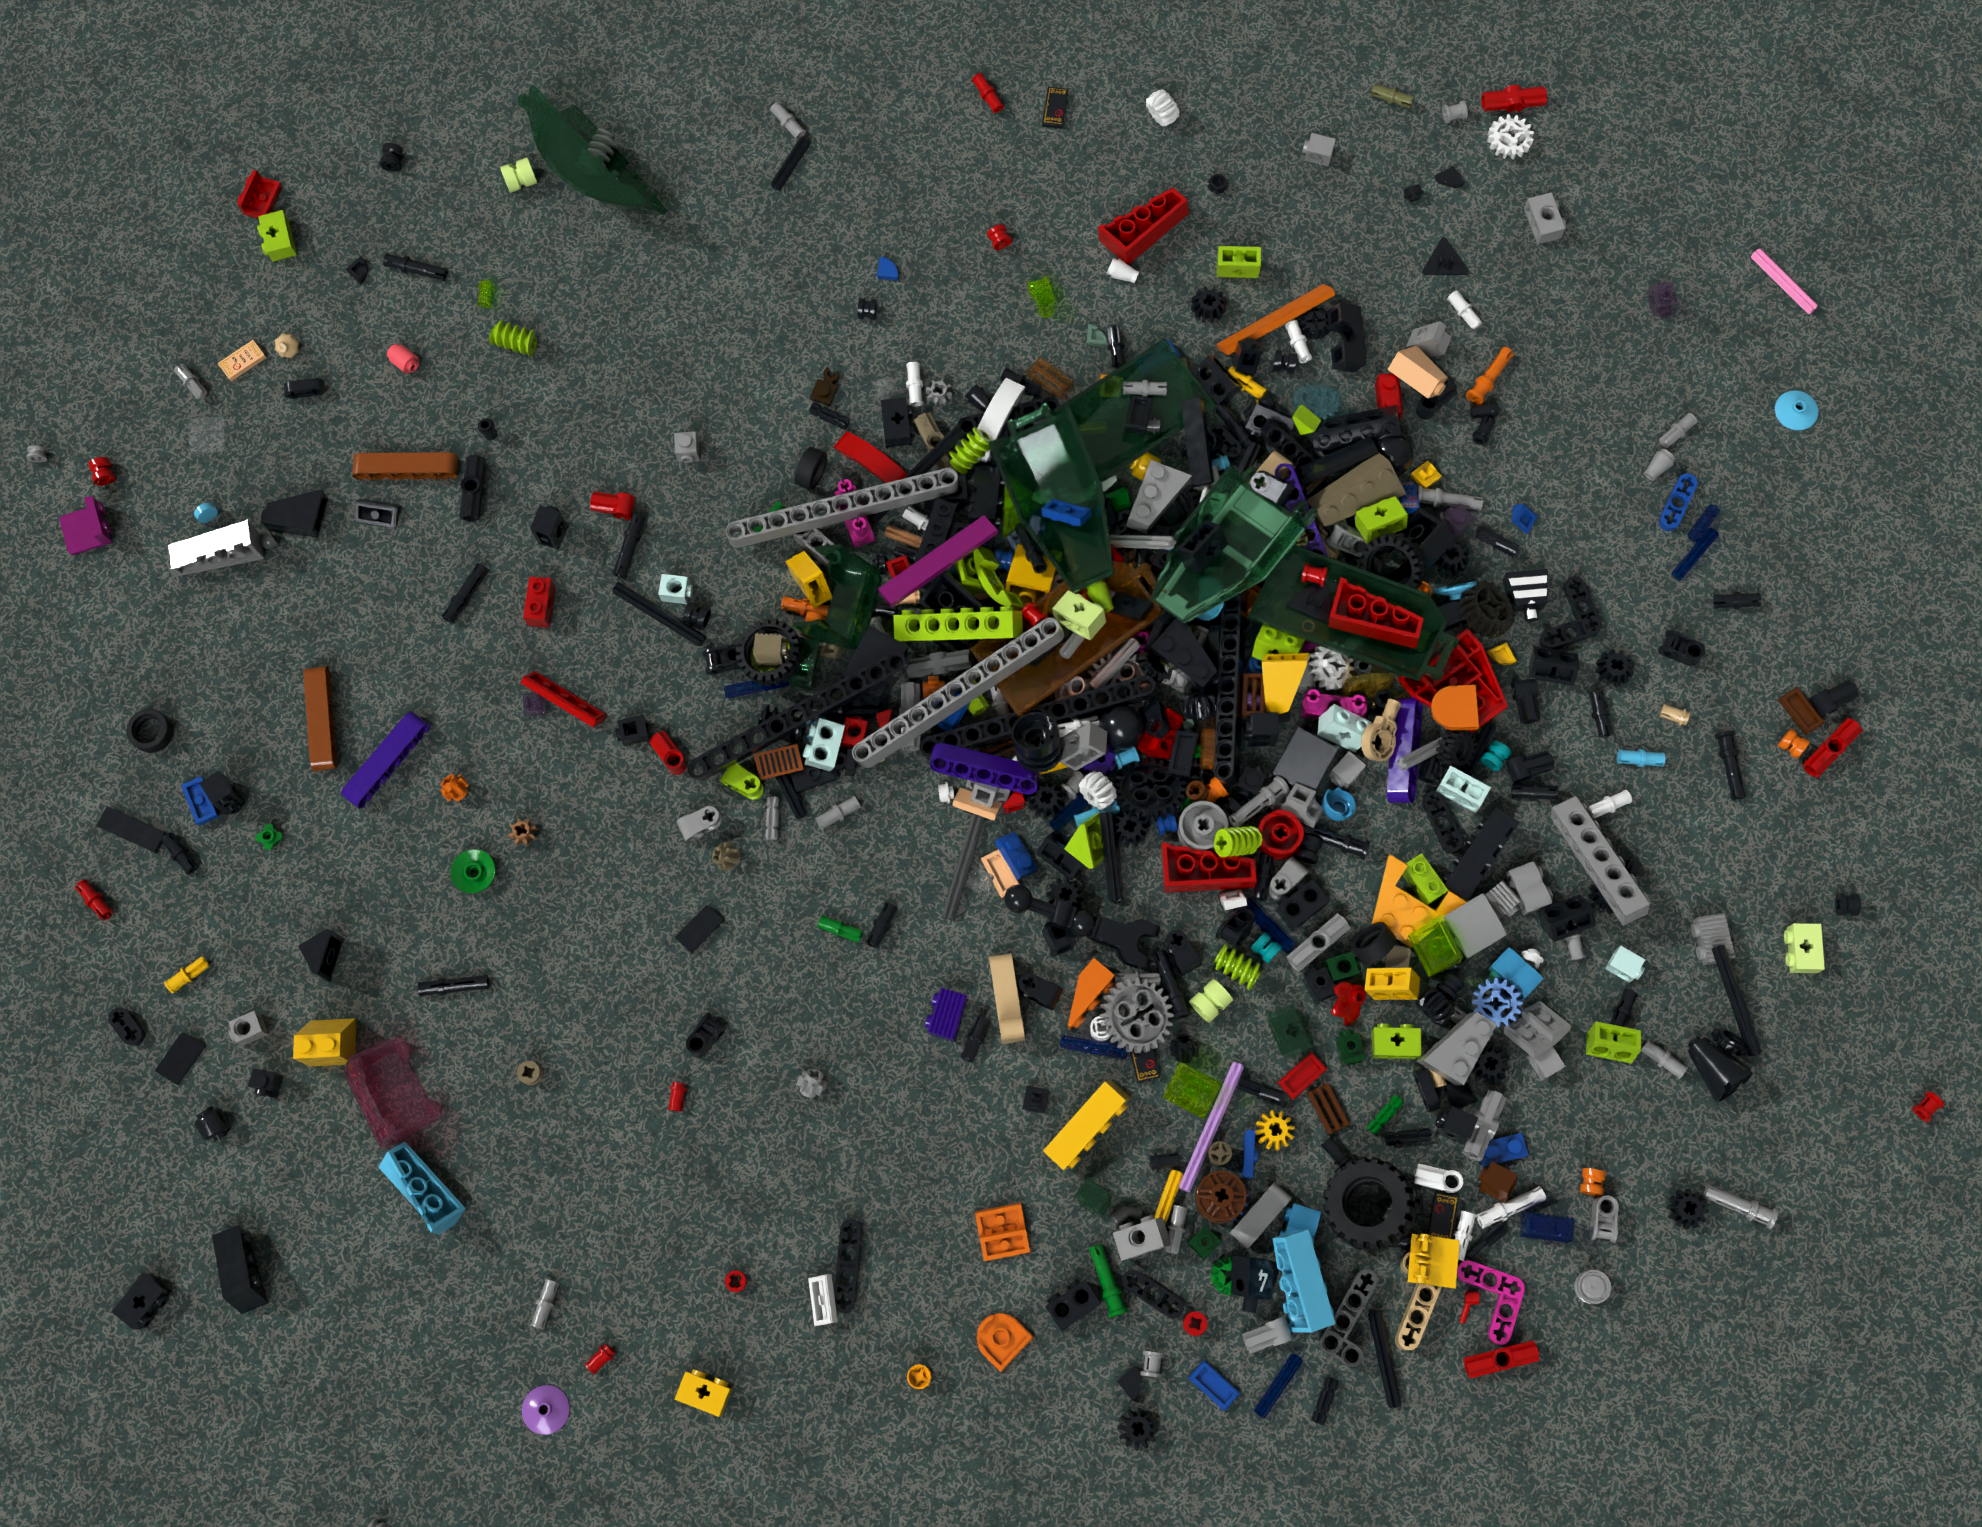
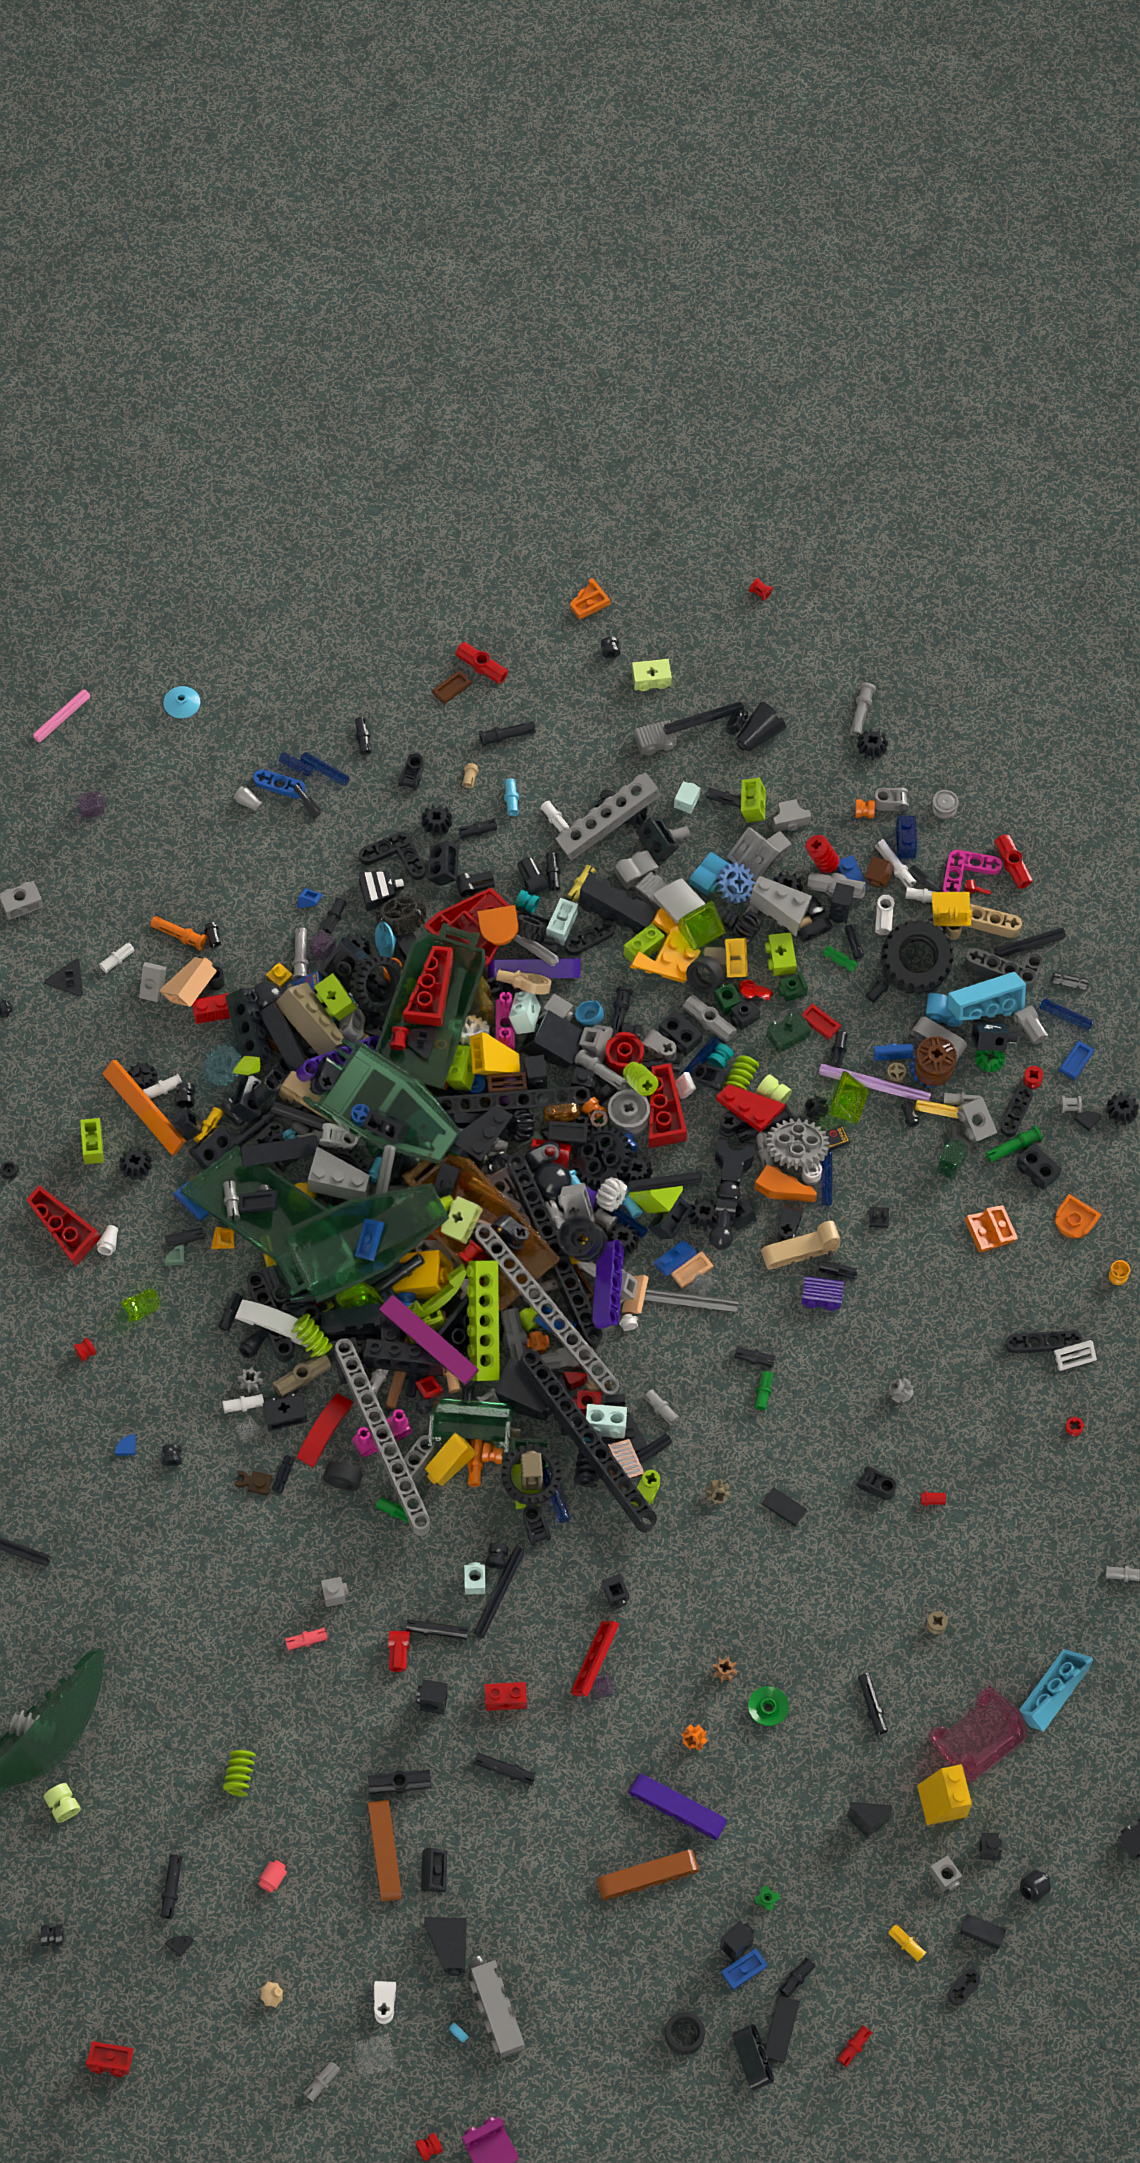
camera: 105 degrees left, 10 degrees down
light nougat tile [218,340,266,381] -> none
lime brick [257,210,297,262] -> none
black beam [284,378,325,399] -> none
clear neon green pin [477,280,495,308] -> none
black pin [477,418,497,440] -> none
red piece [649,731,687,775] -> none
light grey piece [677,806,722,842] -> none
light grey axle [765,796,780,840] -> none
black axle [867,426,965,524] -> none
red slope [1003,792,1025,814] -> none
clear orange tile [1026,357,1073,399] -> none
yellow wedge [1043,1079,1131,1170] -> none
dark green brick [1187,1225,1222,1261] -> none
yellow gear [1255,1110,1295,1151] -> none
reddish brown tile [1307,1083,1350,1135] -> none
black arch [1327,302,1366,373] -> none
black tile [1428,1192,1459,1239] -> none
black pin [1472,416,1495,445] -> none
yellow tile [1486,642,1517,665] -> none
white plate [1521,949,1544,969] -> none
light grey pin [1641,1039,1688,1079] -> none
light grey axle [1659,413,1698,448] -> none
orange wheel [1777,728,1810,759] -> none
black piece [1809,680,1859,718] -> none
none -> coral pin [285,1627,328,1651]
none -> black axle [293,785,322,818]
none -> blue wheel [351,1104,370,1127]
none -> white piece [374,1981,396,2024]
none -> black piece [490,1214,529,1251]
none -> light yellow pin [567,865,596,902]
none -> orange wing [570,578,611,620]
none -> red wing [716,1084,785,1133]
none -> black beam [732,2024,774,2091]
none -> light grey brick [772,799,811,832]
none -> red piece [805,835,840,874]

